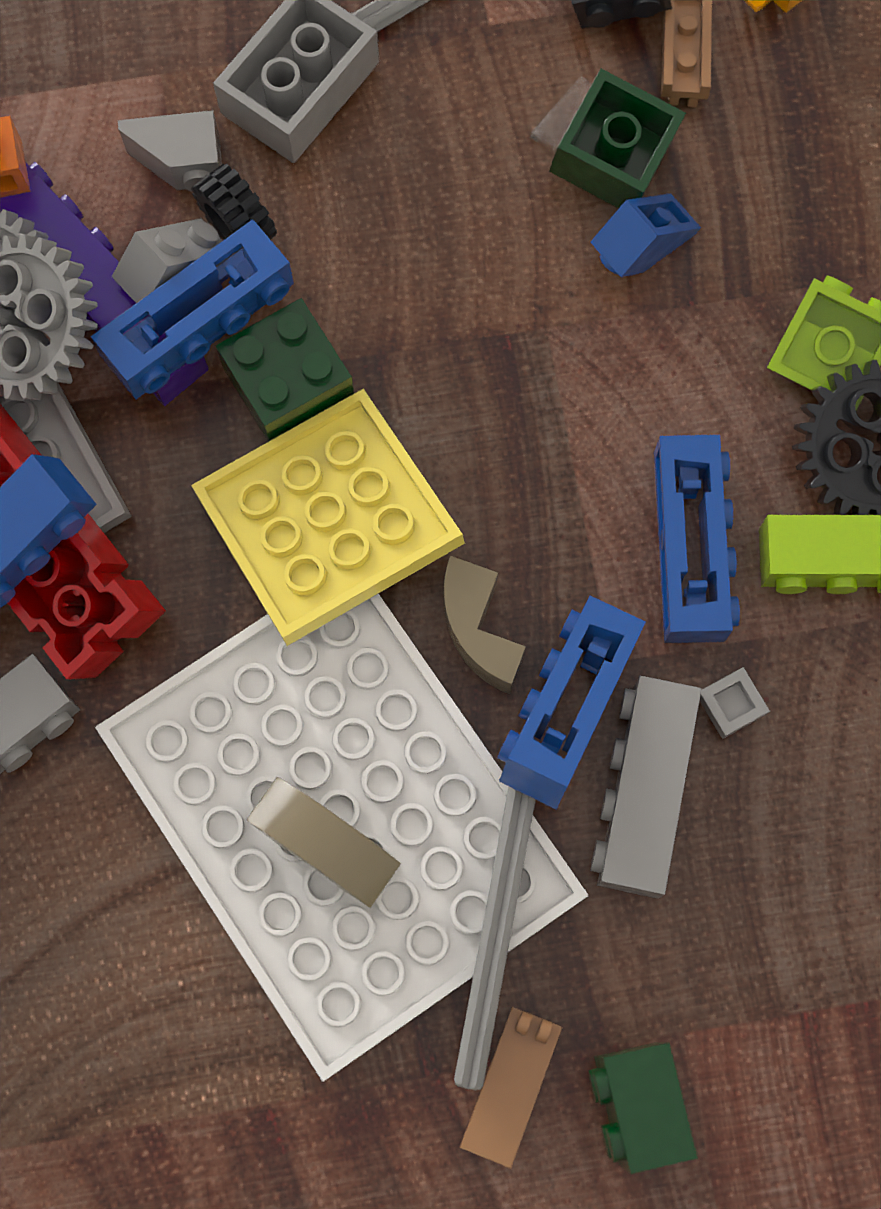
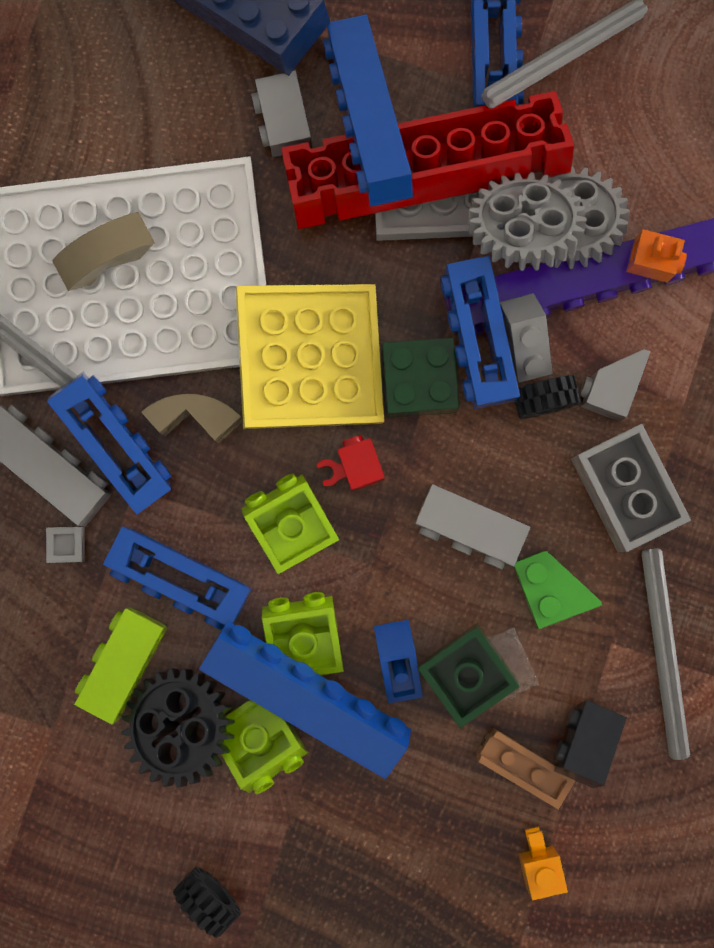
camera: 120 degrees right, 10 degrees up
none -> blue brick [199,620,411,779]
none -> lime plate [241,474,339,574]
none -> lime plate [262,592,344,675]
none -> red brick [316,435,385,491]
none -> light grey brick [414,484,531,570]
none -> bright green wing [513,551,602,629]

